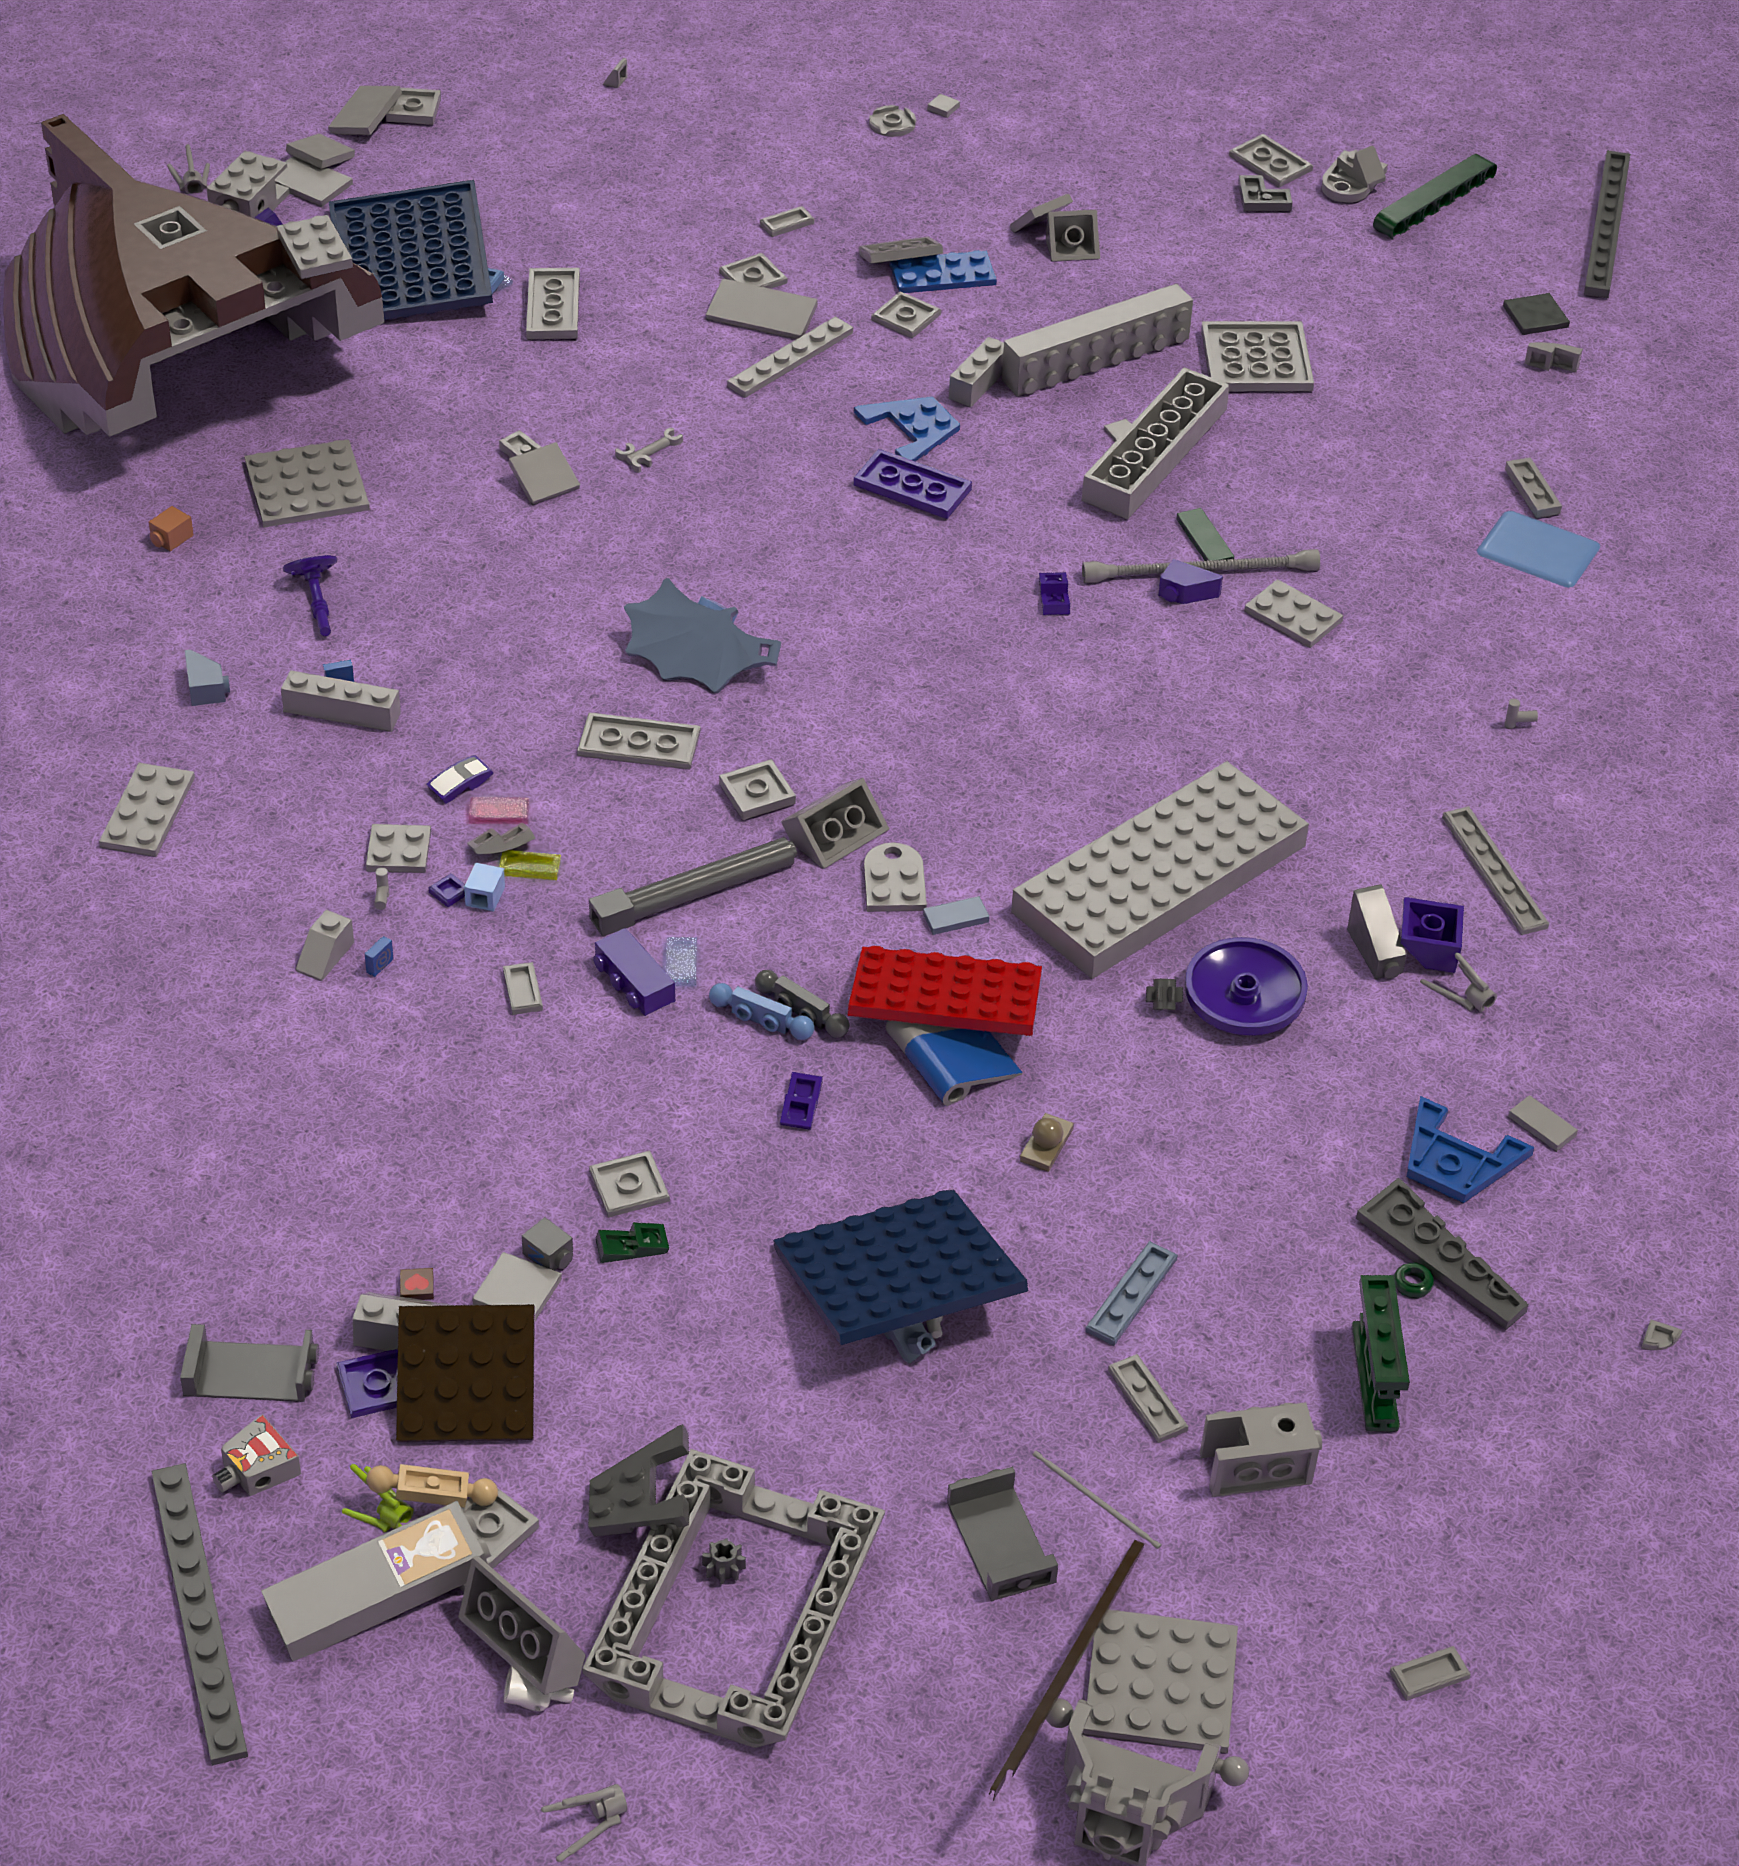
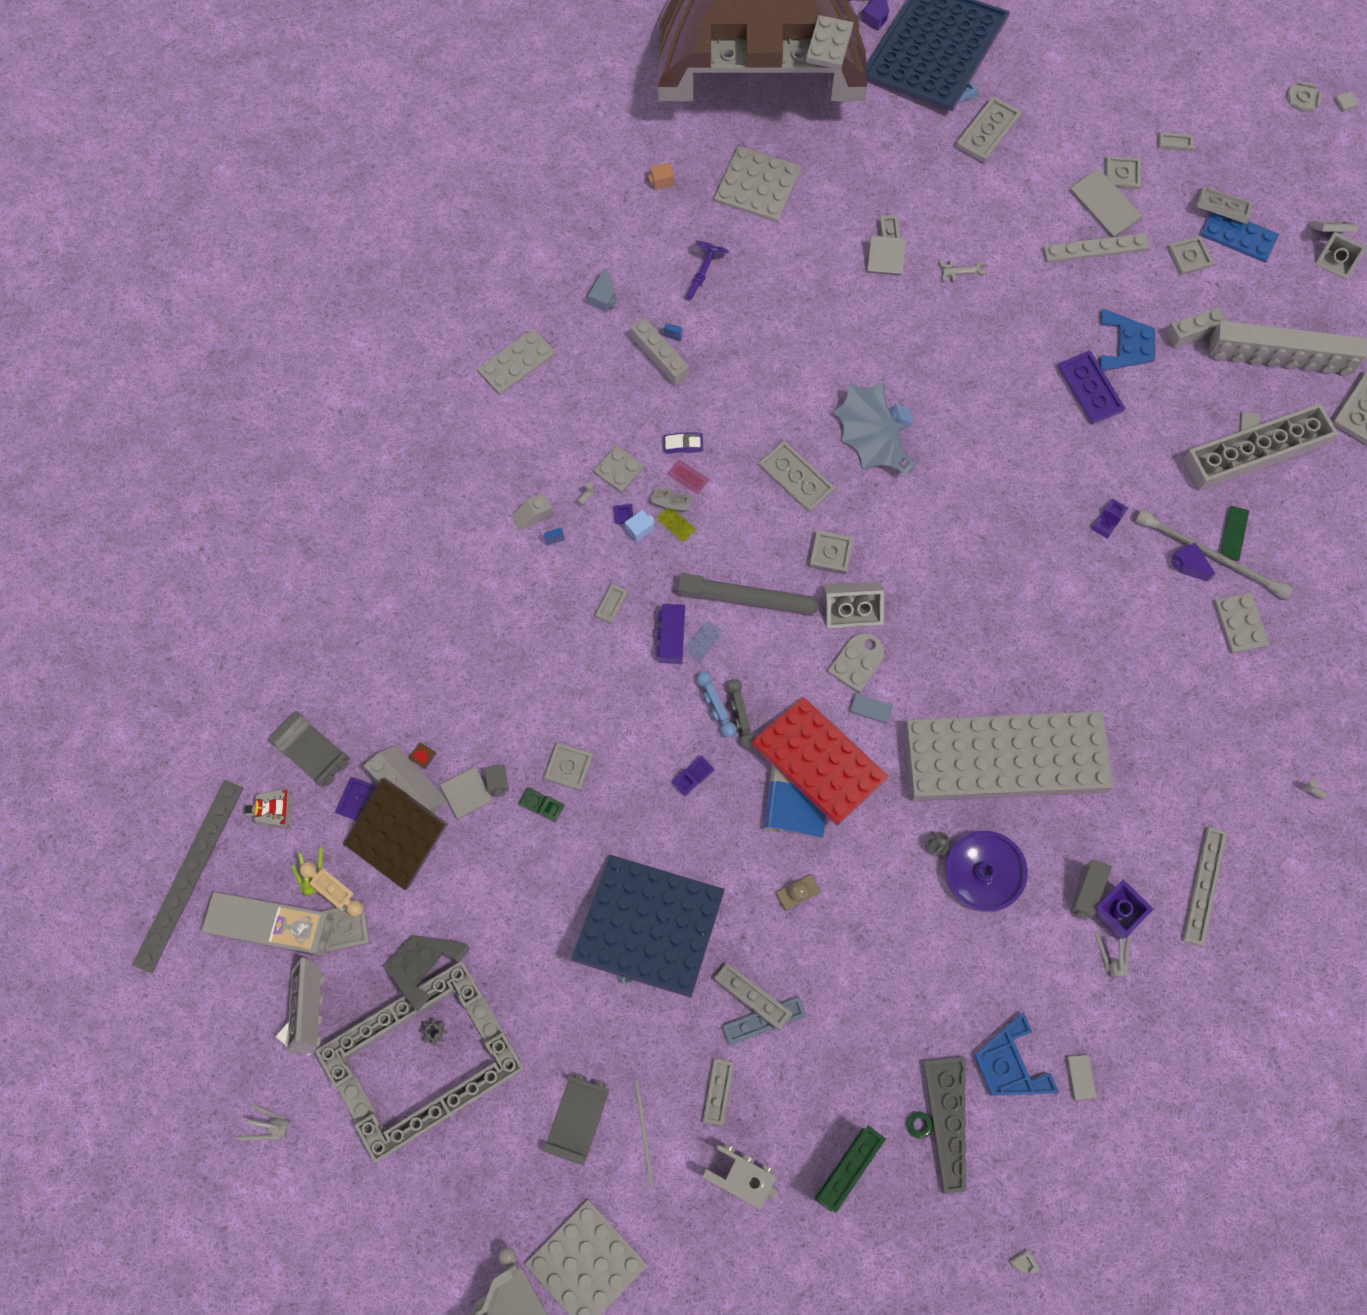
camera: 40 degrees right, 25 degrees up
dark brown piece [989,1540,1145,1801] -> none
none -> light grey plate [714,963,792,1031]

